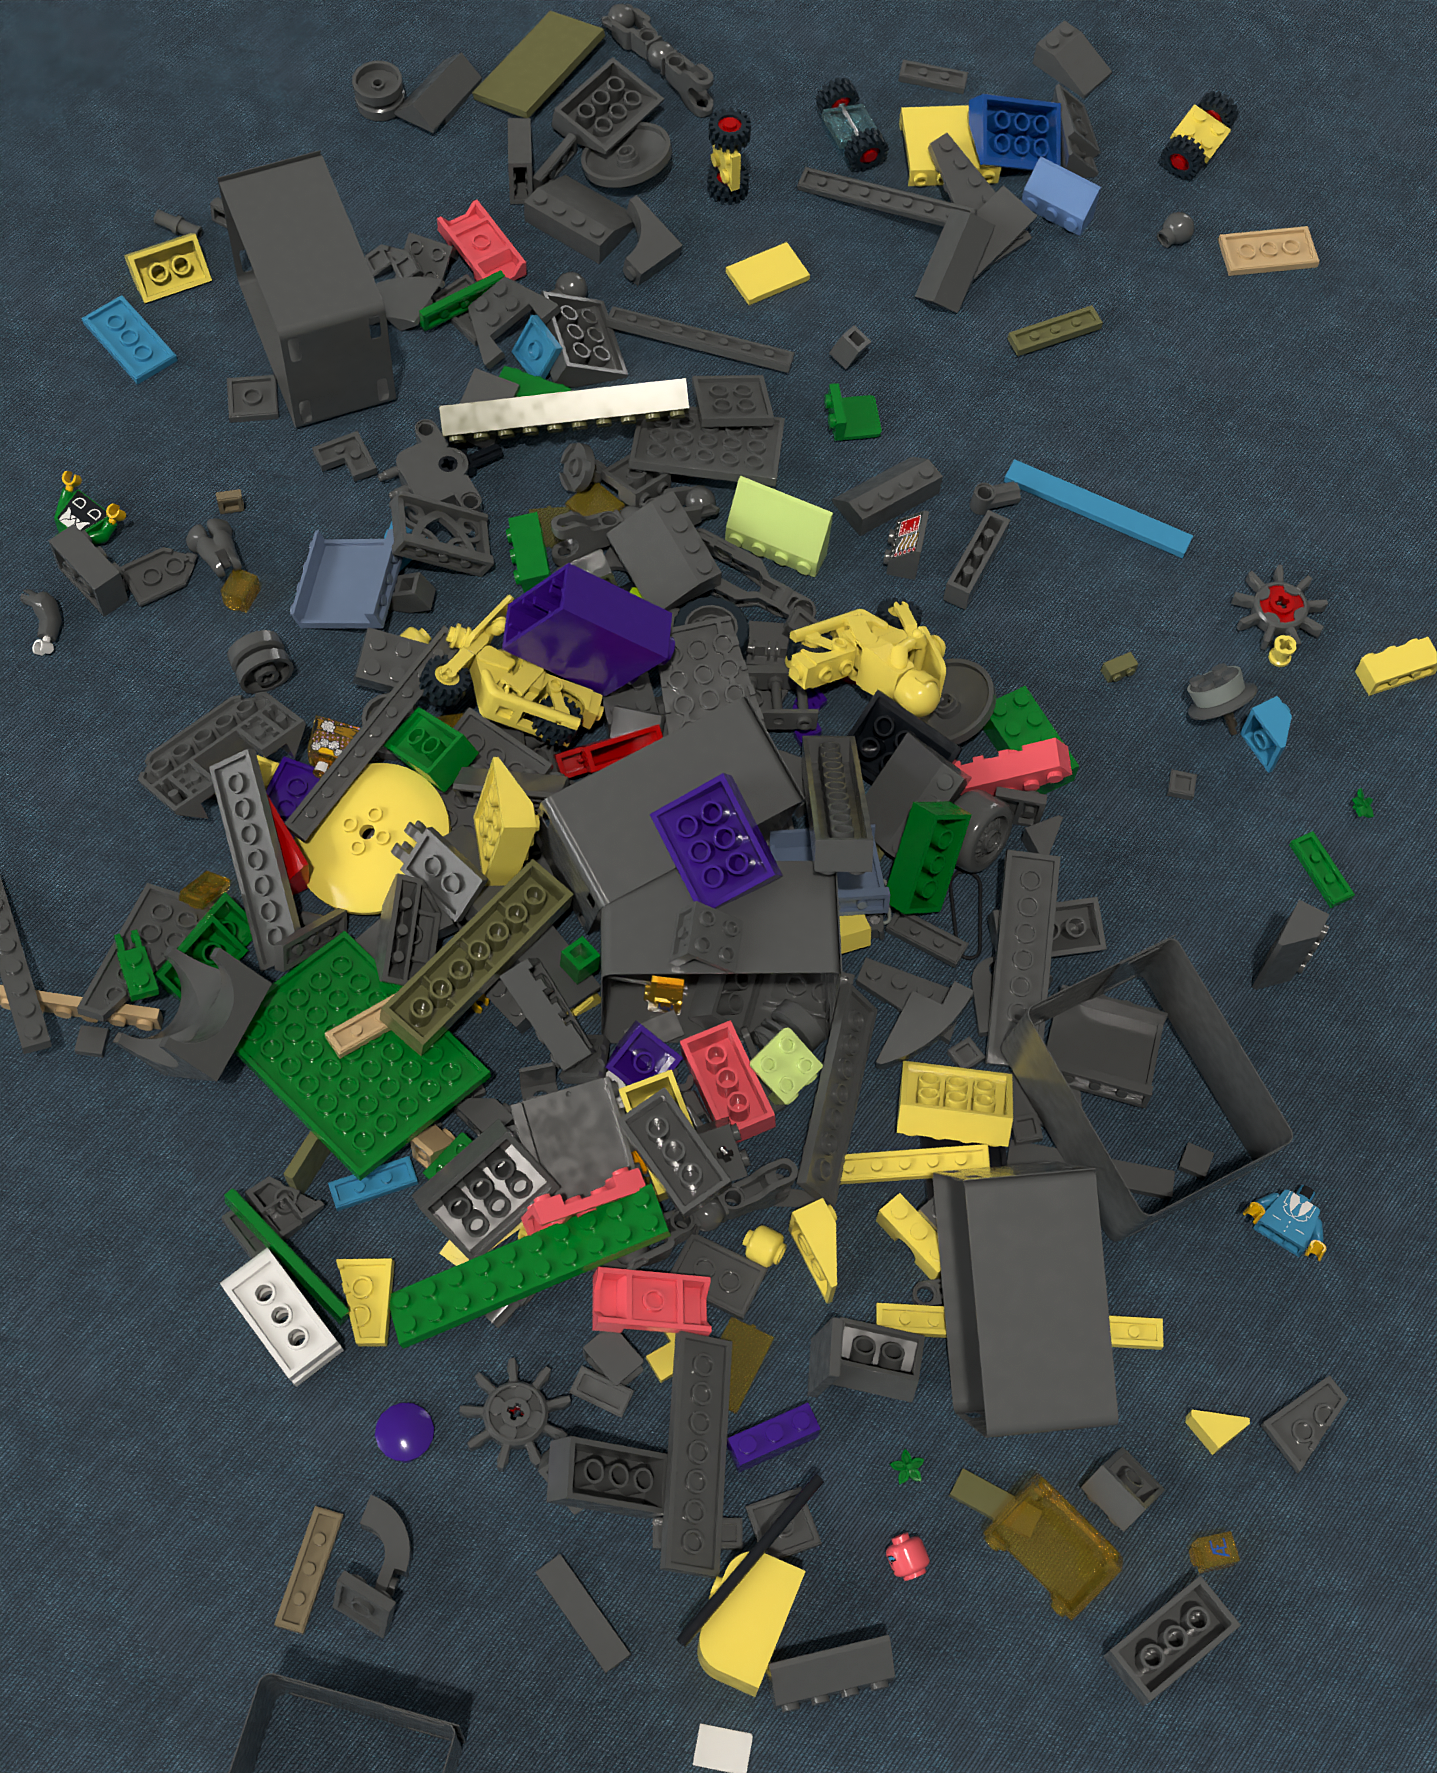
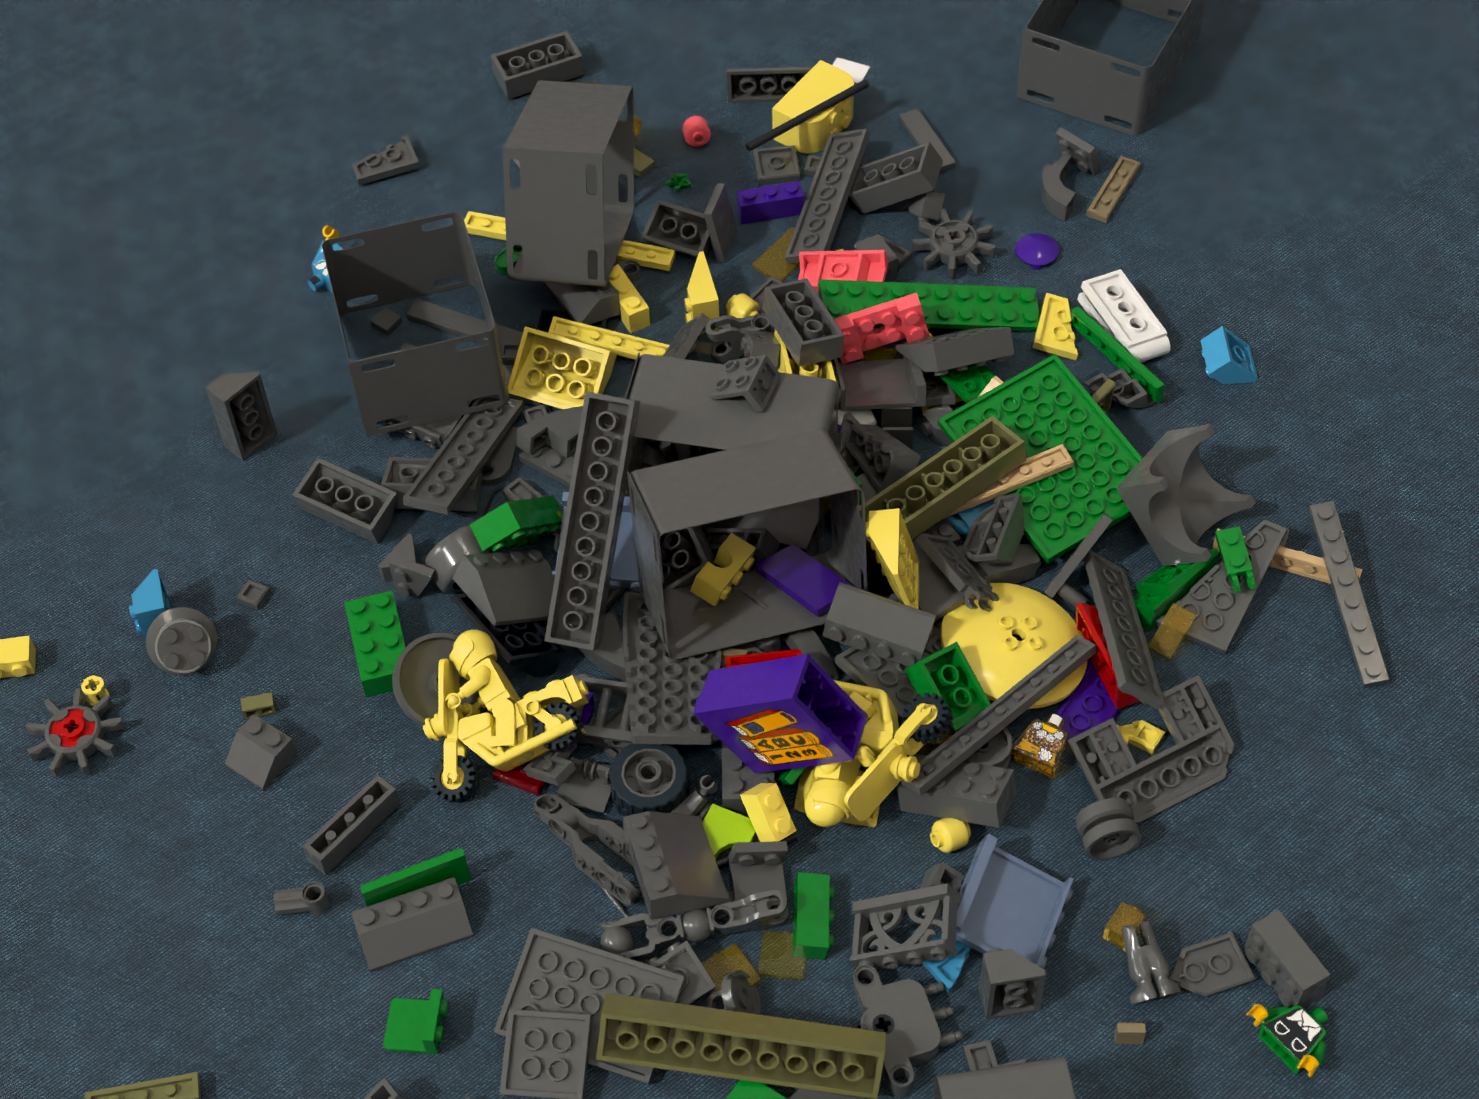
camera: 160 degrees left, 10 degrees down
dark grey arm [20,589,62,656] -> none
dark purple slope [650,773,783,909] -> none
yellowish green slope [725,476,833,577] -> none
slope [883,511,929,580] -> none
coral wedge [955,738,1072,796] -> none
dark azure tile [1004,459,1193,559] -> none
light yellow slope [1185,1410,1250,1455] -> none
clear yellow brick [1189,1531,1240,1574] -> none
green tile [1289,831,1355,909] -> none
green plant [1352,788,1374,818] -> none
none -> dark grey slope [225,714,297,791]
none -> dark grey slope [292,458,397,544]
none -> green tile [360,848,471,907]
none -> dark grey slope [979,948,1046,1020]
none -> dark azure slope [1201,326,1258,384]

